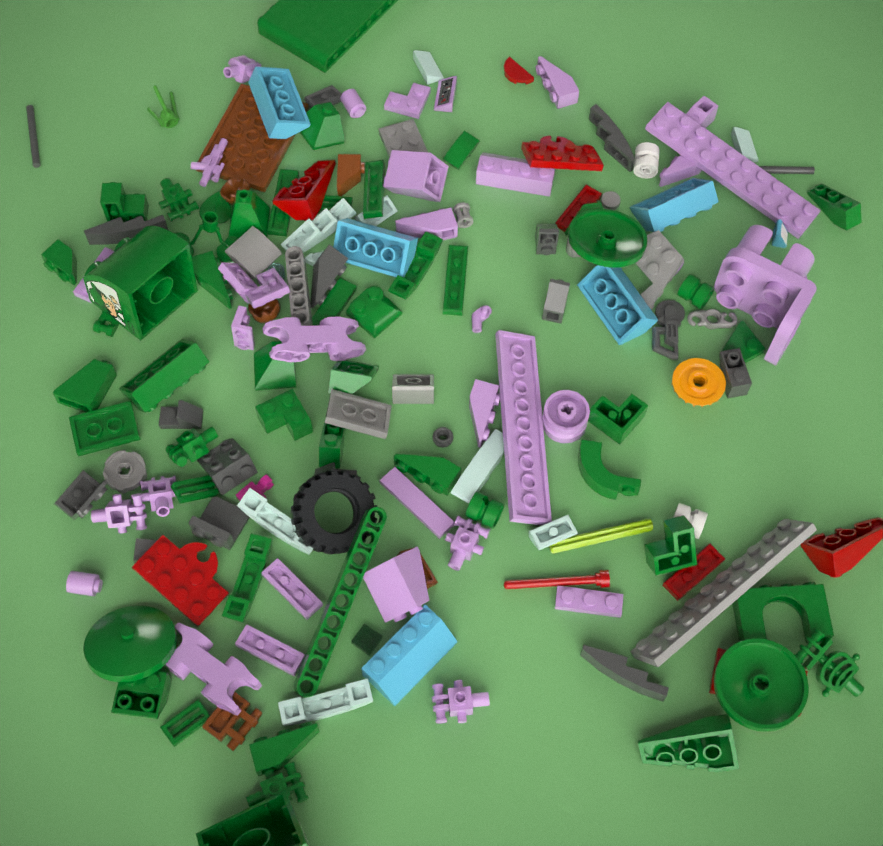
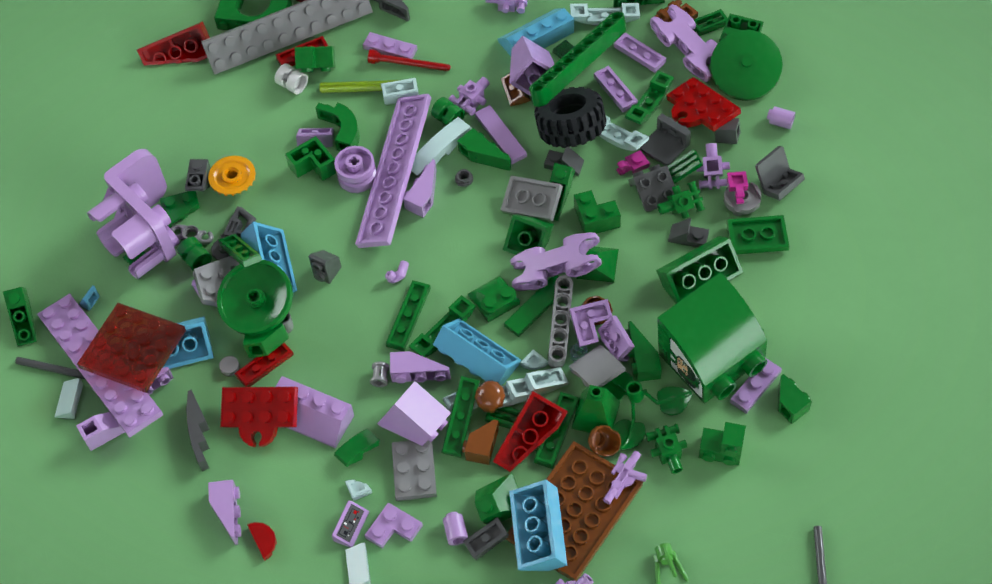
camera: 160 degrees left, 5 degrees down
green slope [53,359,117,413] -> none
dark grey slope [84,215,168,245] -> none
lavender piece [91,493,147,534] -> none
lavender bracket [231,306,255,350] -> none
dark grey slope [310,244,348,309] -> none
light grey slope [392,374,434,404] -> none
dark grey slope [535,224,559,255] -> none
white wheel [633,142,660,179] -> none
none -> clear red plate [77,303,186,393]
none -> green tile [218,234,262,268]
none -> lavender slope [296,128,334,147]
none -> light aqua tile [345,480,372,501]
none -> dark orange hair [475,381,505,413]
none -> dark pink plate [727,171,748,204]

